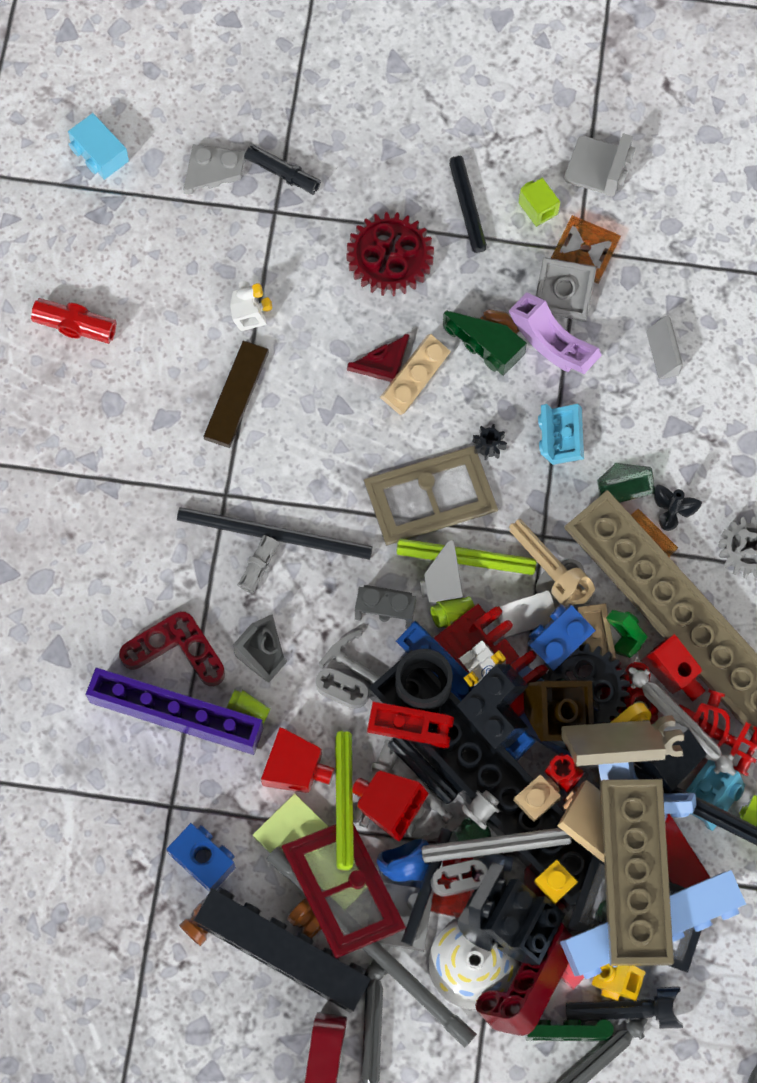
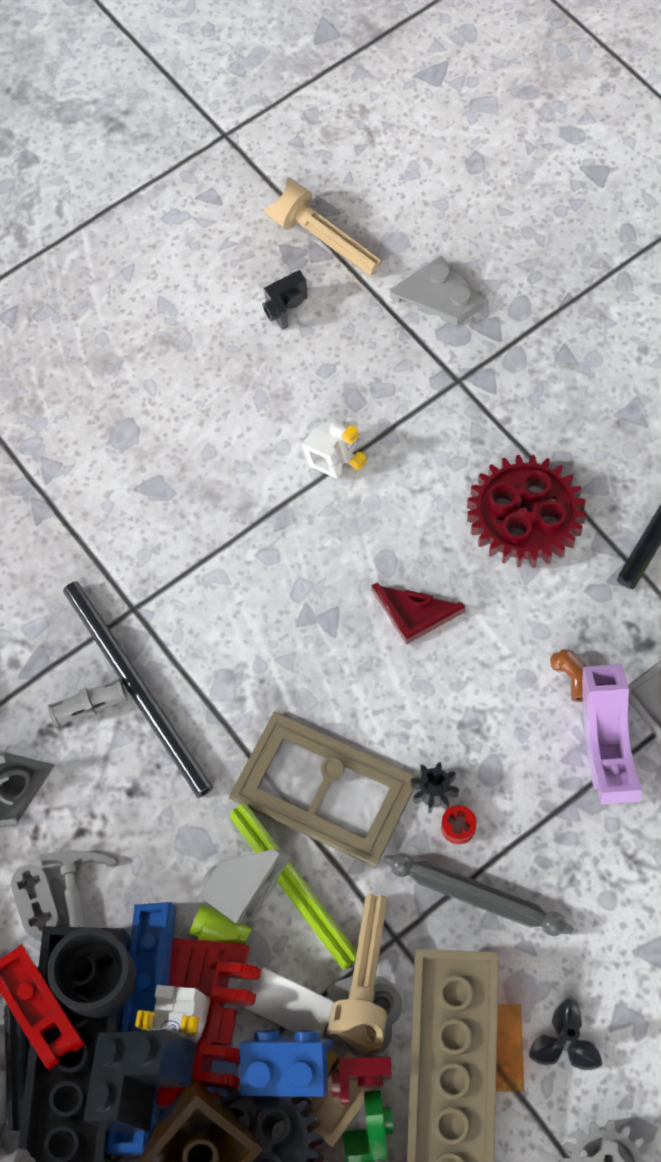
camera: 50 degrees right, 5 degrees down
red piece [31,298,117,344] -> none
medium azure brick [68,113,129,180] -> none
dark brown tile [203,340,269,448] -> none
black pin [245,144,321,195] -> none
dark grey window [355,585,416,629] -> none
tan plate [380,334,451,415] -> none
dark green slope [443,310,527,376] -> none
medium azure bracket [538,404,584,465] -> none
clear green slope [597,463,655,503] -> none
none -> black bracket [262,270,308,330]
none -> tan piece [264,177,382,277]
none -> dark red bracket [332,1057,392,1107]
none -> dark grey wheel [382,853,574,936]
none -> red bush [441,805,477,845]

